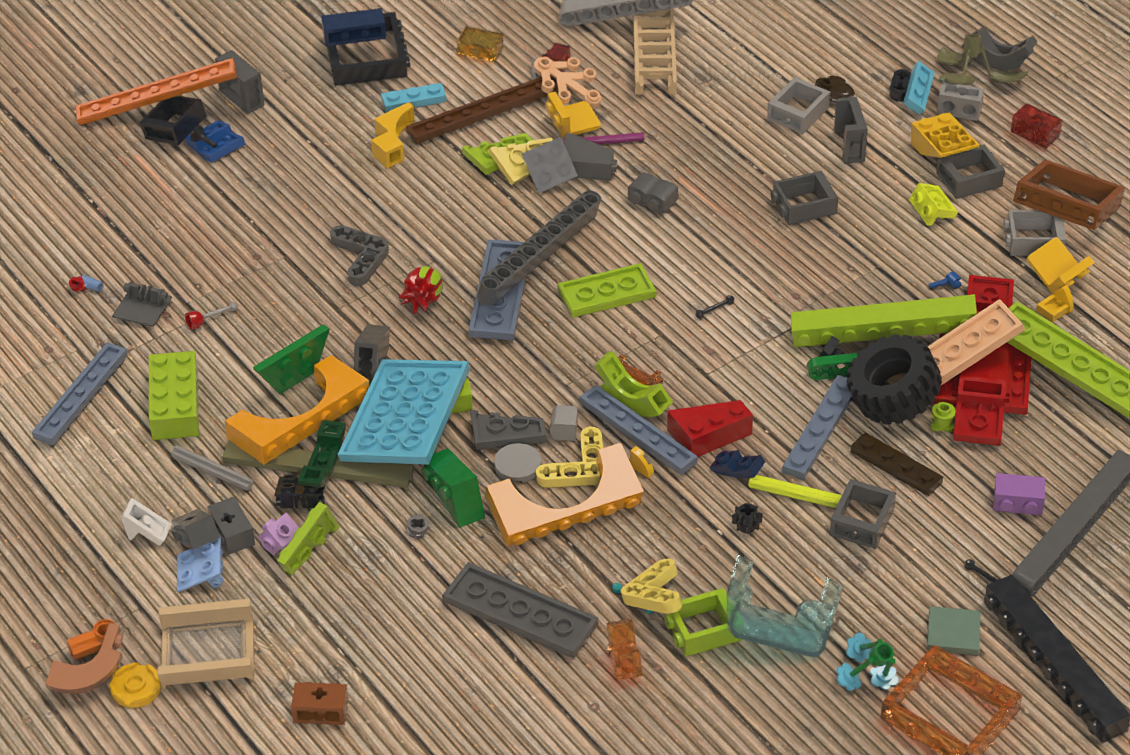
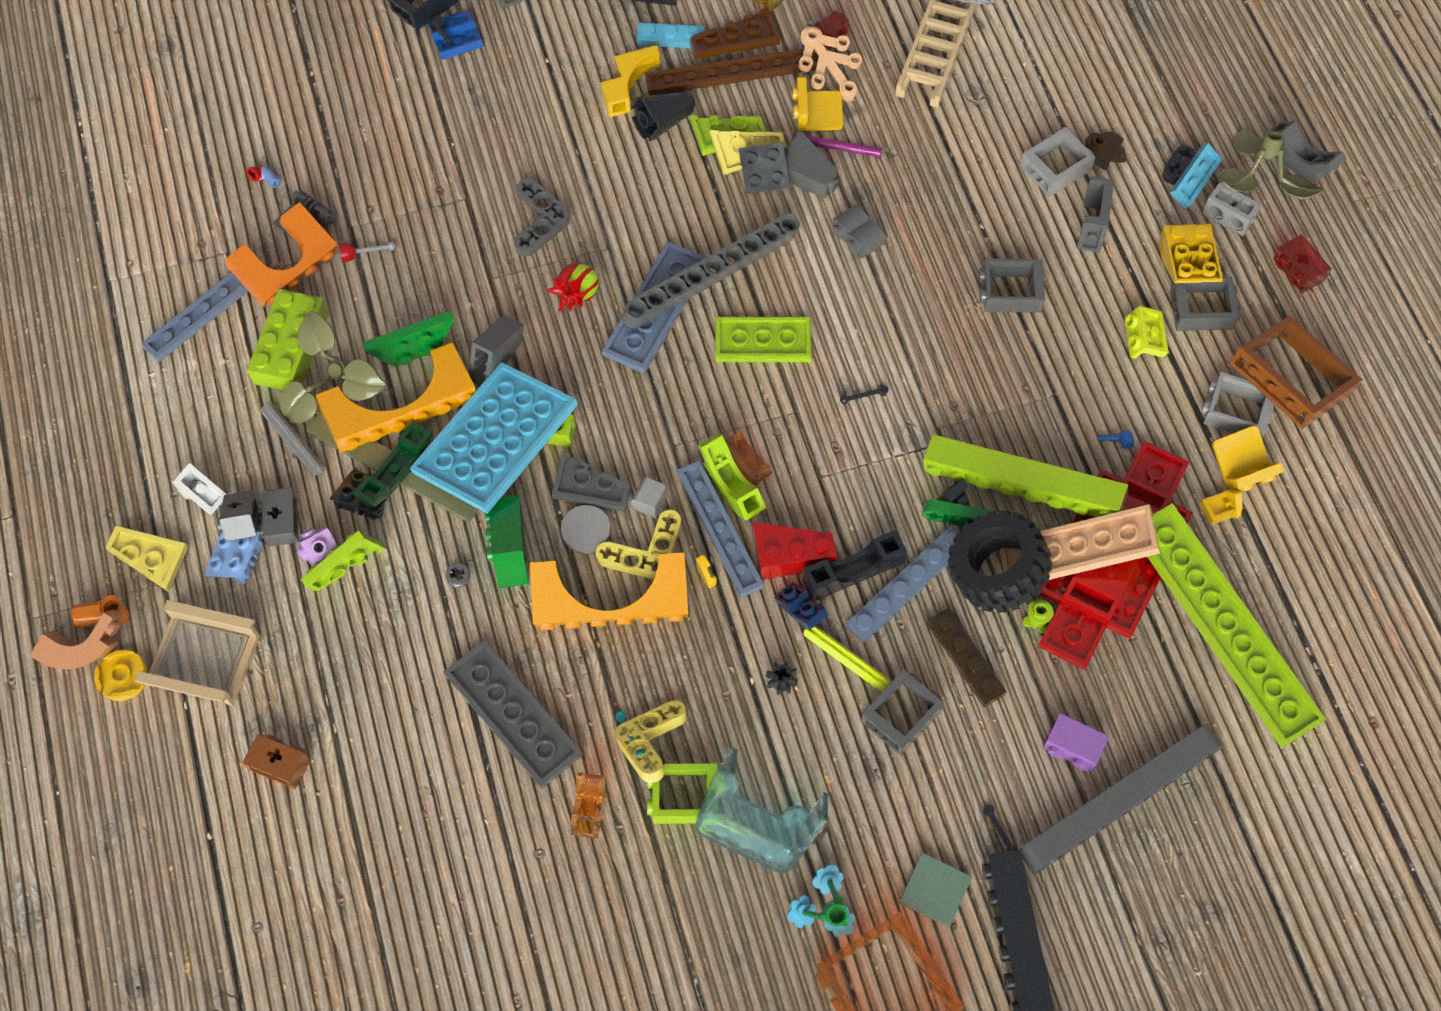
camera: 20 degrees right, 20 degrees up
none -> light yellow wing [106,526,188,592]
none -> orange arch [225,202,338,308]
none -> olive plant [280,311,387,423]
none -> black cone [630,92,695,142]
none -> reddish brown wing [690,7,781,60]
none -> black arch [802,530,907,601]

